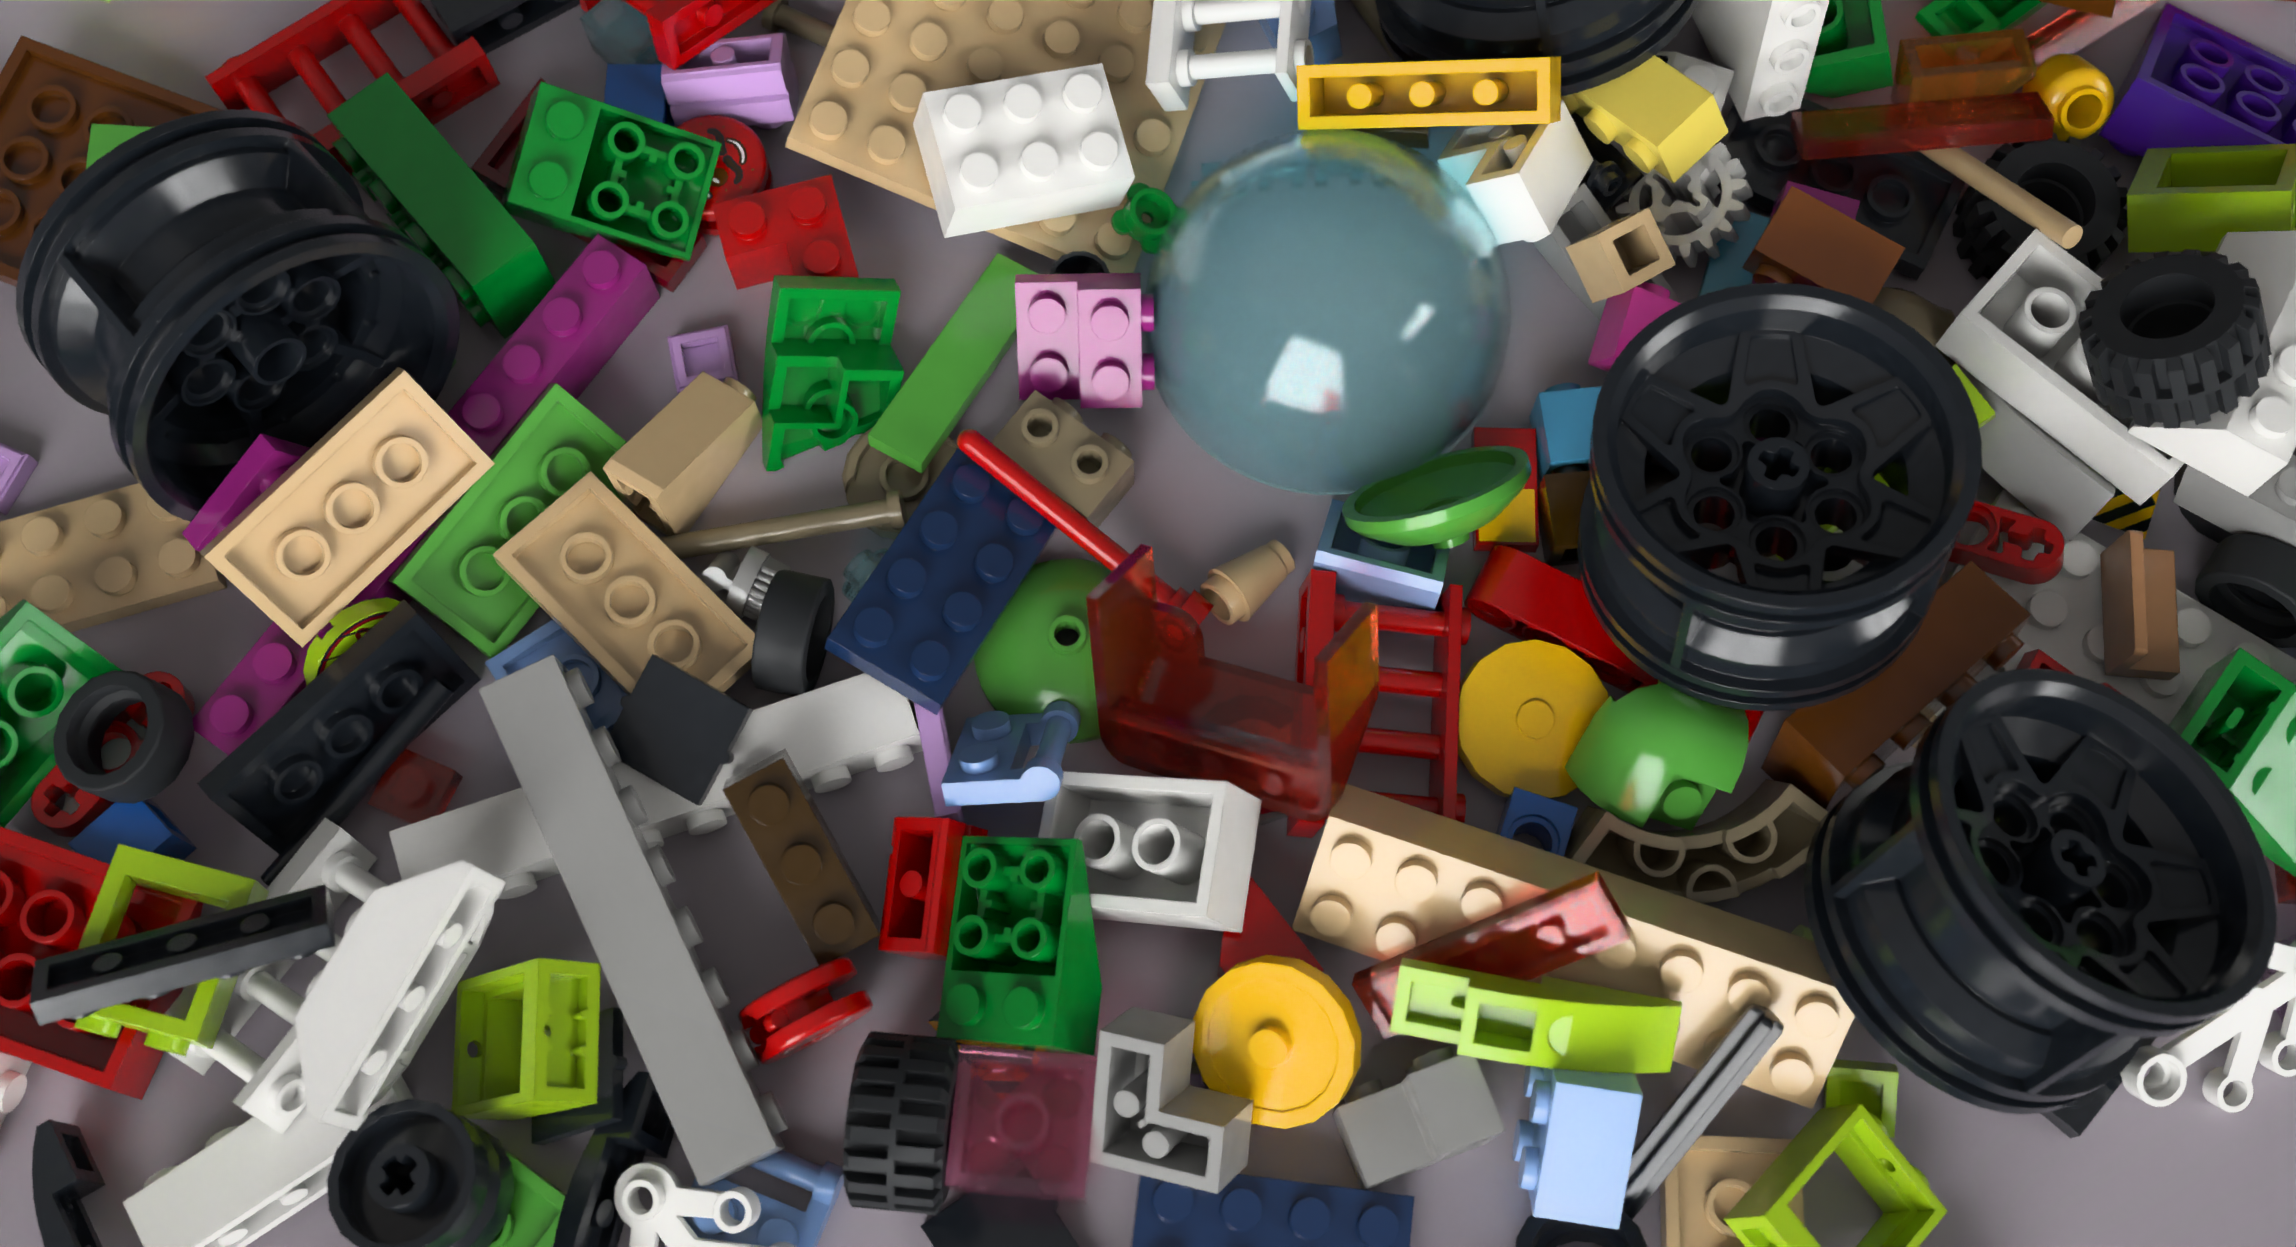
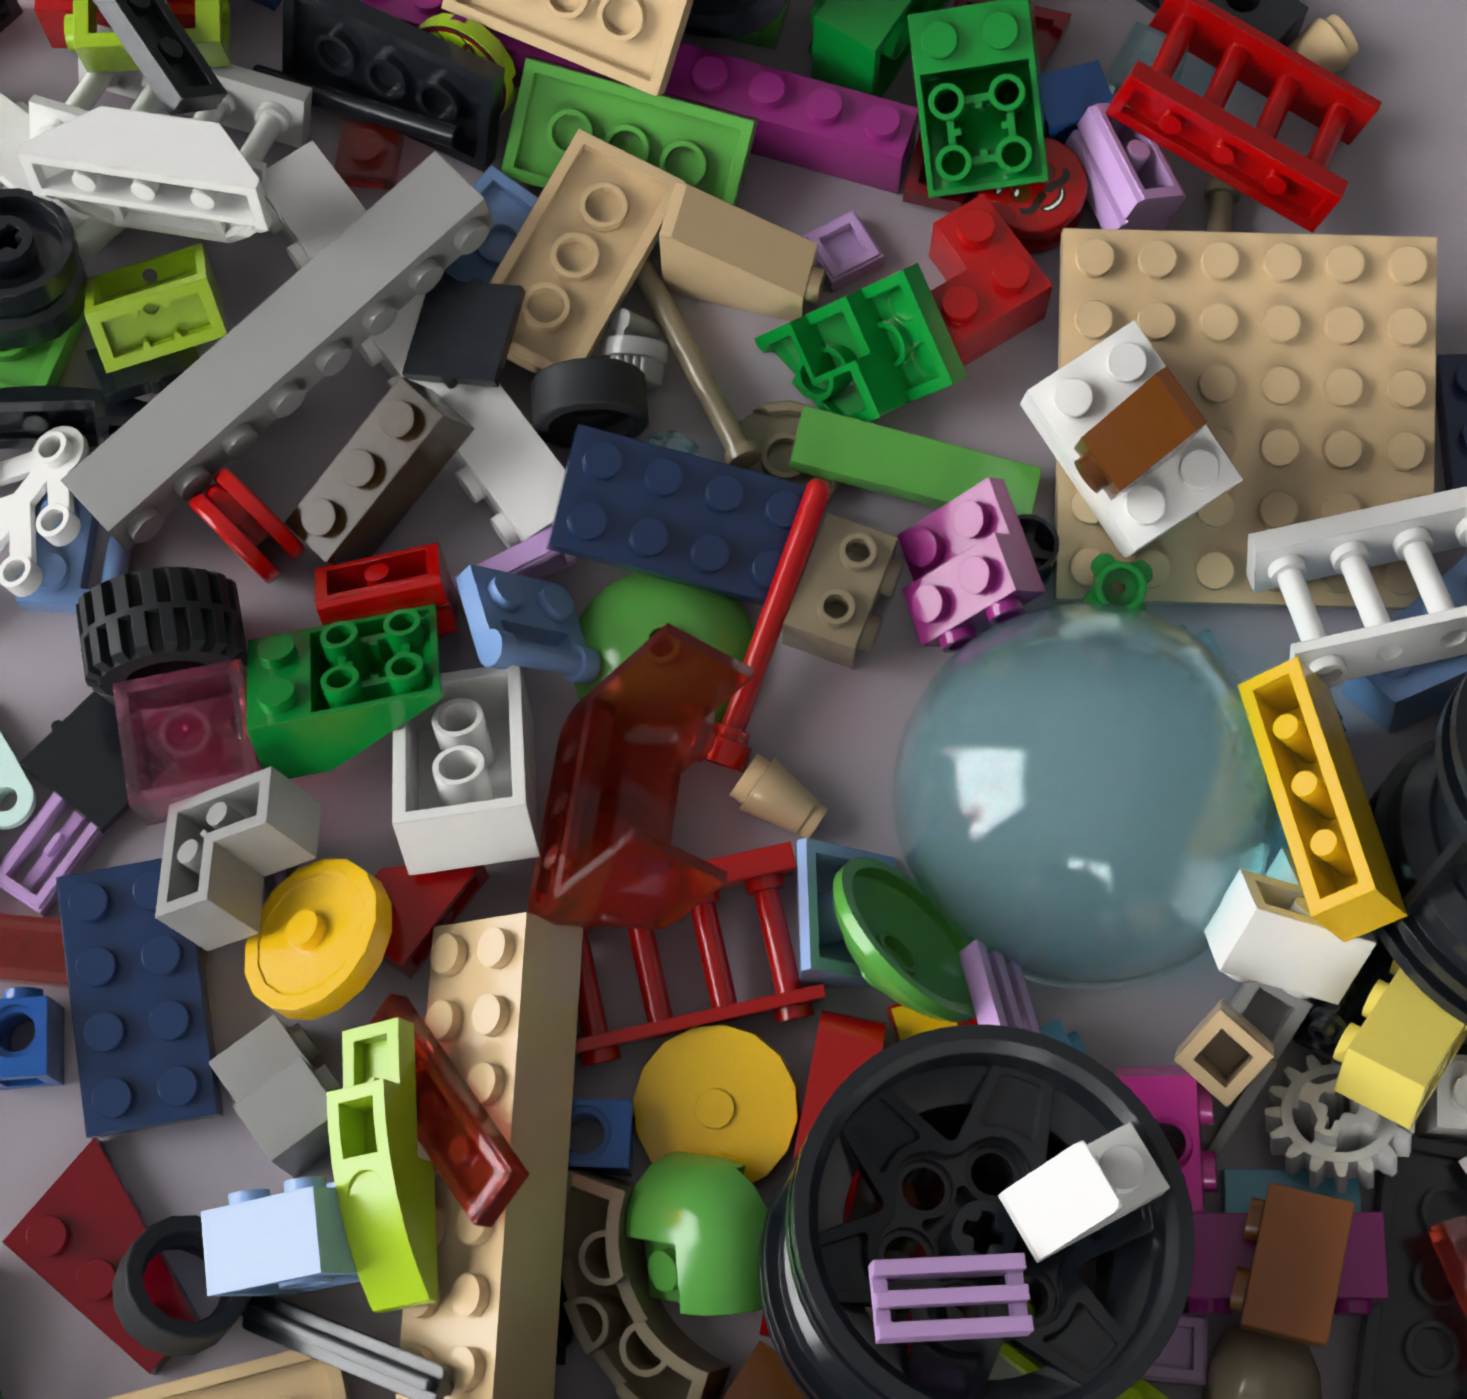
camera: 75 degrees right, 0 degrees up
none -> lavender tile [868,1253,1034,1344]
none -> lavender tile [959,939,1041,1034]
none -> white slope [998,1122,1170,1263]
none -> reddish brown slope [1074,366,1208,501]

